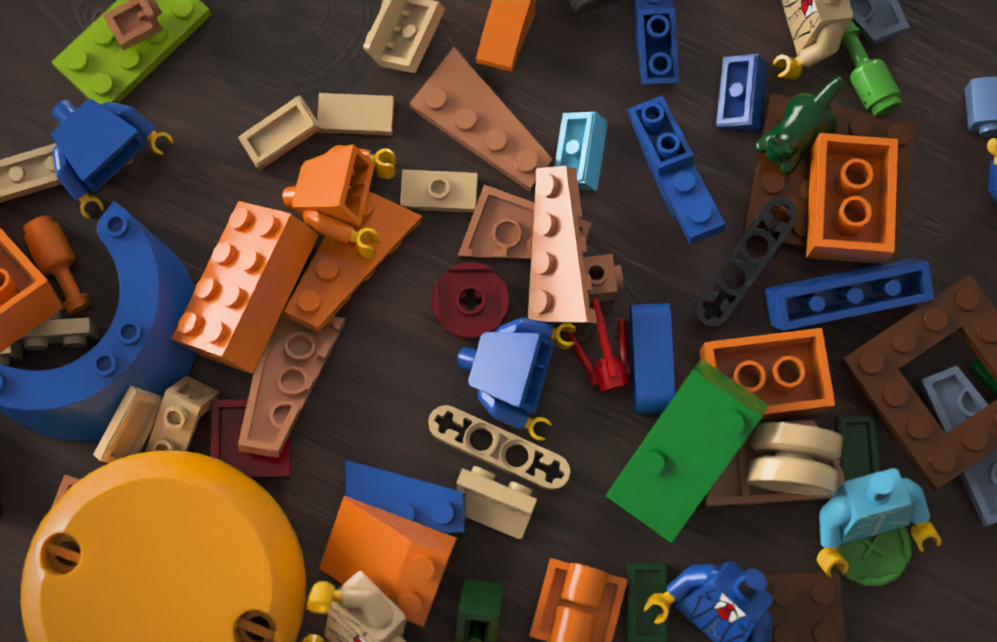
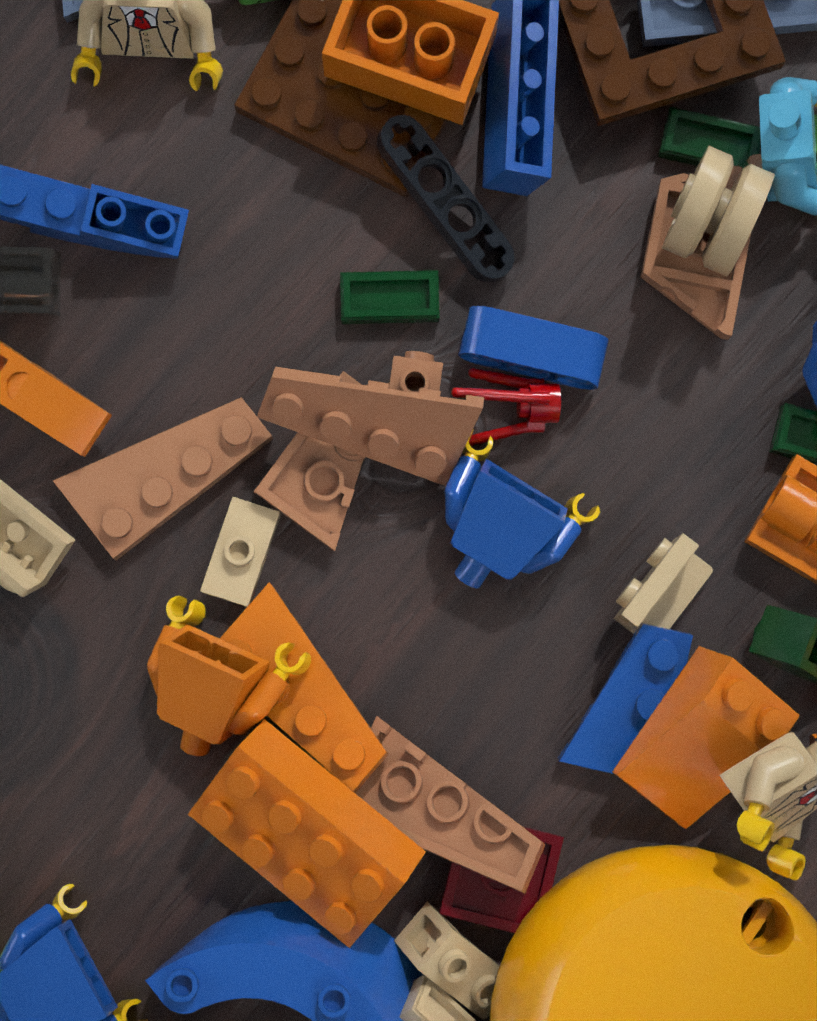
camera: 80 degrees left, 5 degrees up
tan tile [238,95,322,170] -> none
tan tile [317,93,394,136] -> none
tan beam [428,405,570,491] -> none
dark red plate [432,262,509,340] -> none
medium azure slope [554,112,607,191] -> none
green brick [605,358,768,543] -> none
blue slope [628,95,725,245] -> none
orange brick [699,328,835,421] -> none
blue slope [716,54,767,133] -> none
dark green animal [755,76,843,175] -> none
none -> dark green tile [340,270,440,324]

